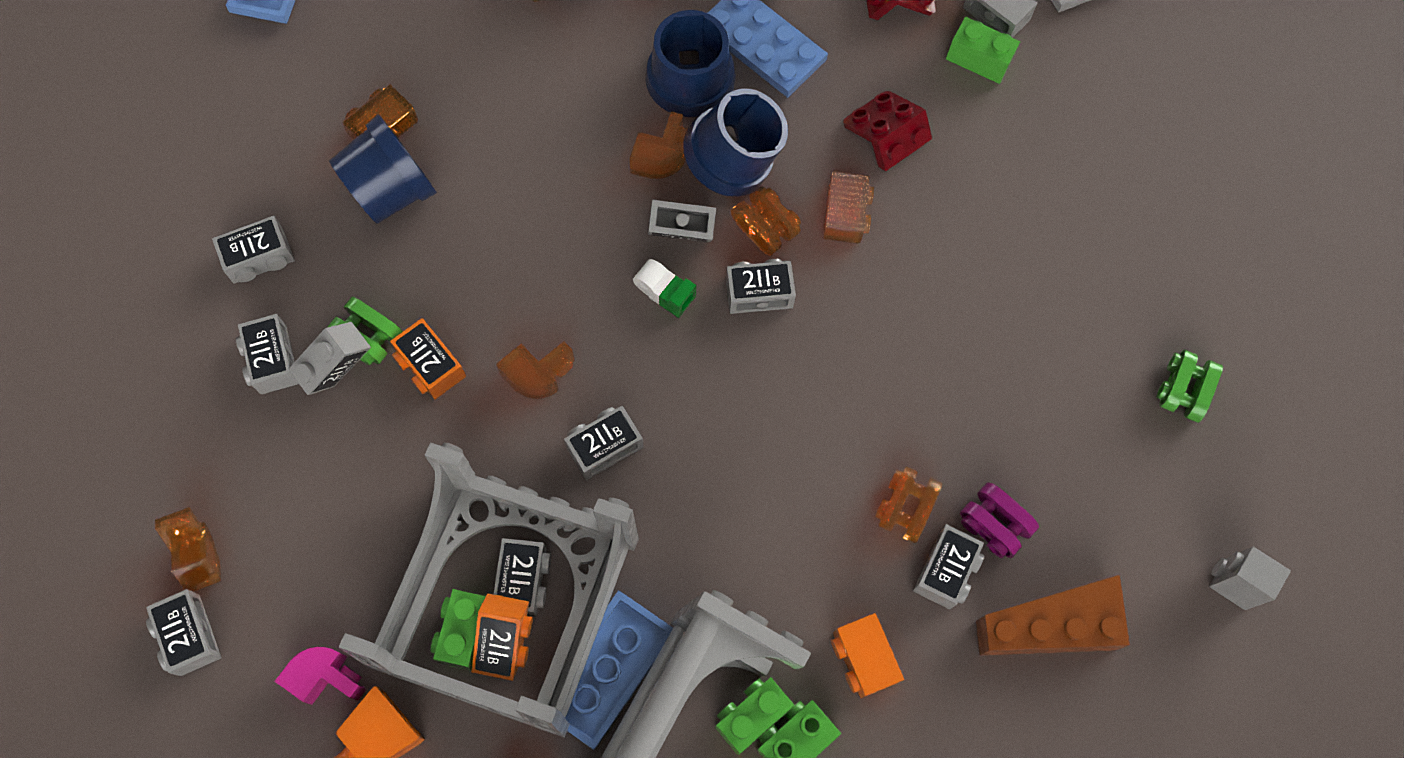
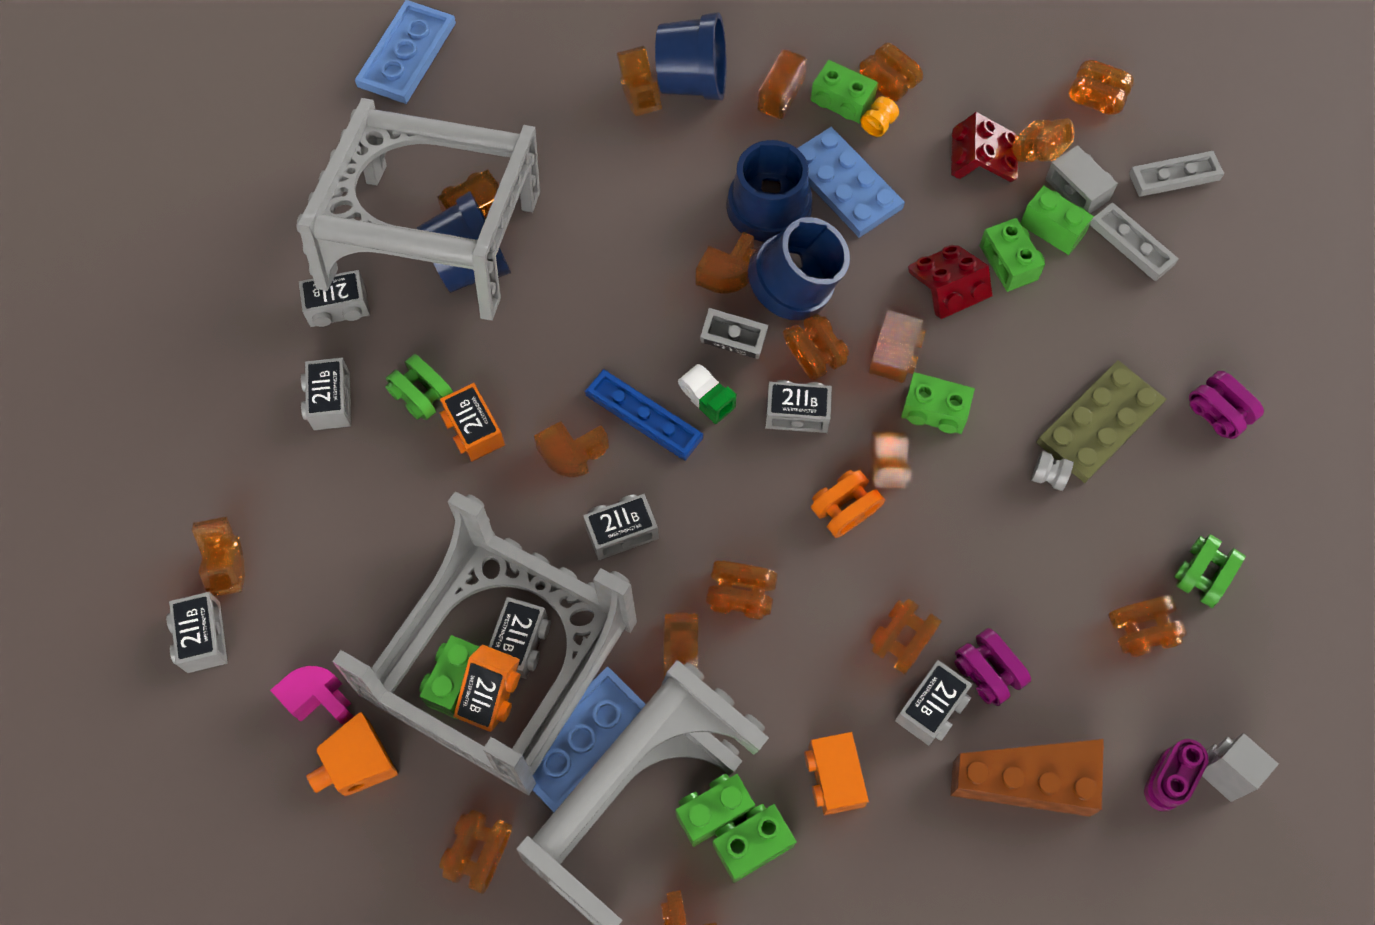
camera: 15 degrees right, 5 degrees down
light grey brick [288,322,371,395] -> none
none -> light grey arch [296,98,540,321]
none -> blue tile [585,369,703,461]
none -> clear orange brick [664,612,698,678]
none -> clear orange brick [706,561,778,620]
none -> orange brick [811,470,885,538]
none -> clear orange brick [871,432,912,488]
none -> bright green brick [901,372,975,434]
none -> bright green brick [979,218,1045,292]
none -> light grey wheel [1031,451,1074,491]
none -> olive plate [1036,360,1167,483]
none -> light grey plate [1090,202,1179,282]
none -> clear orange brick [1108,595,1187,657]
none -> magenta brick [1144,739,1208,811]
none -> magenta brick [1189,371,1264,439]

